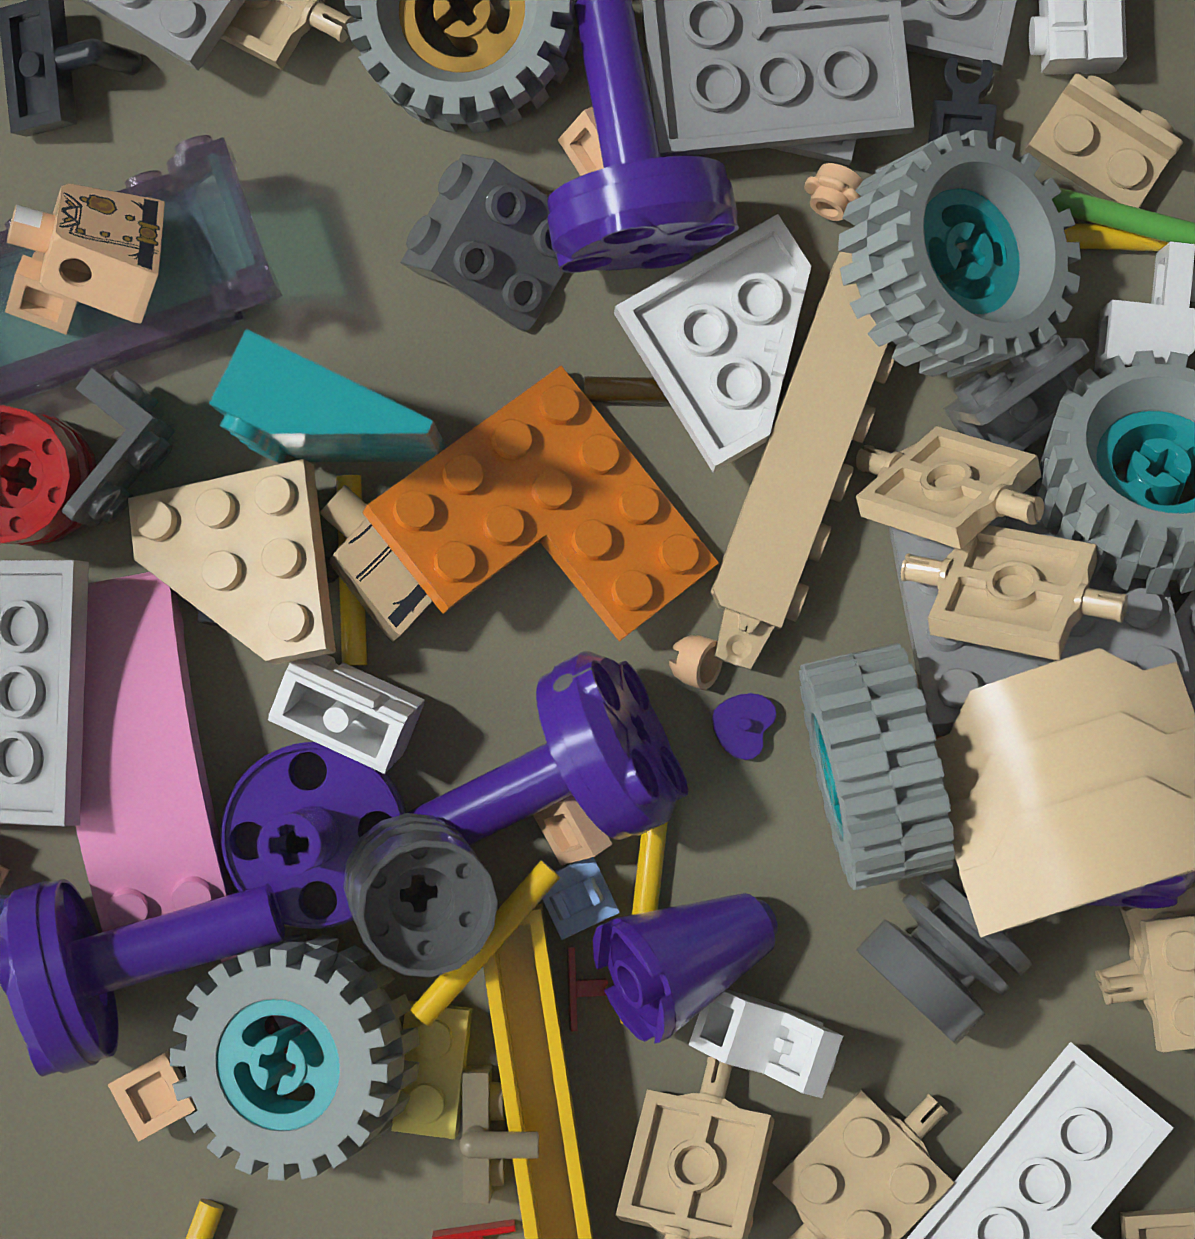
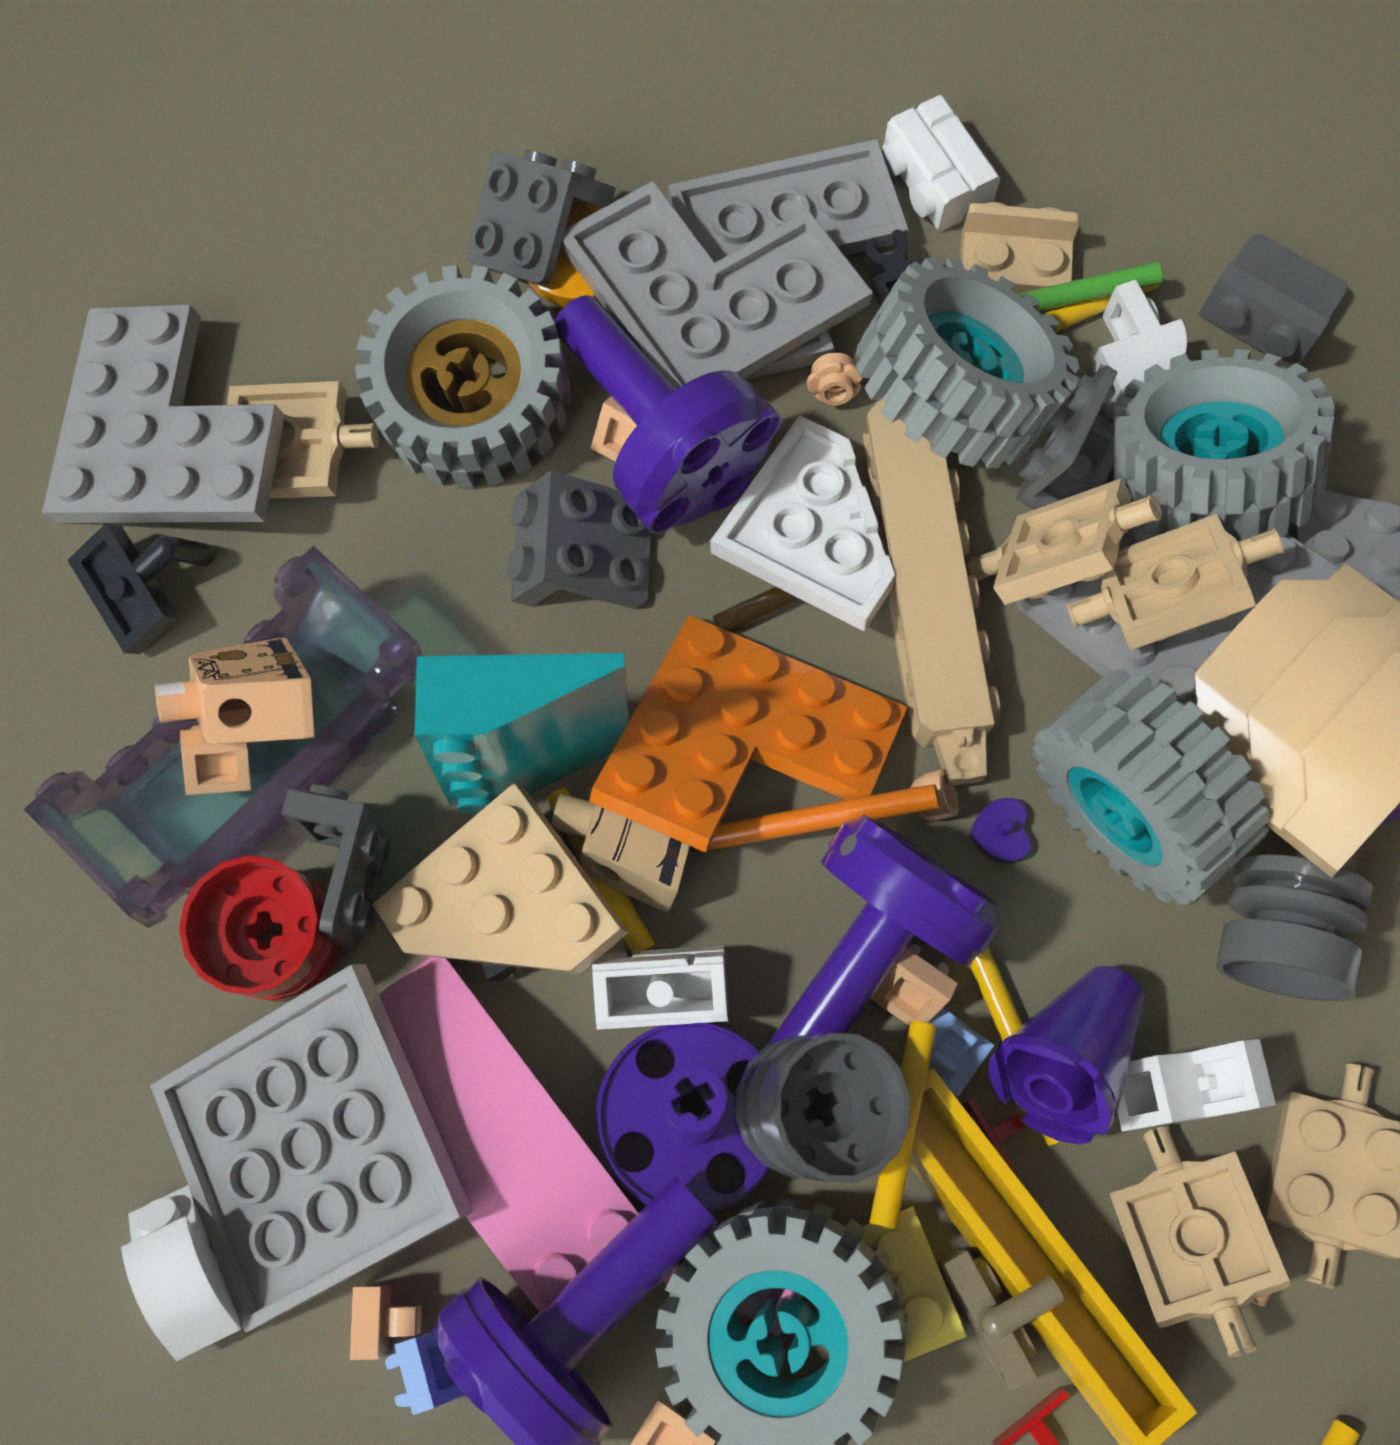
camera: 30 degrees left, 15 degrees down
none -> orange bar [695,784,940,853]

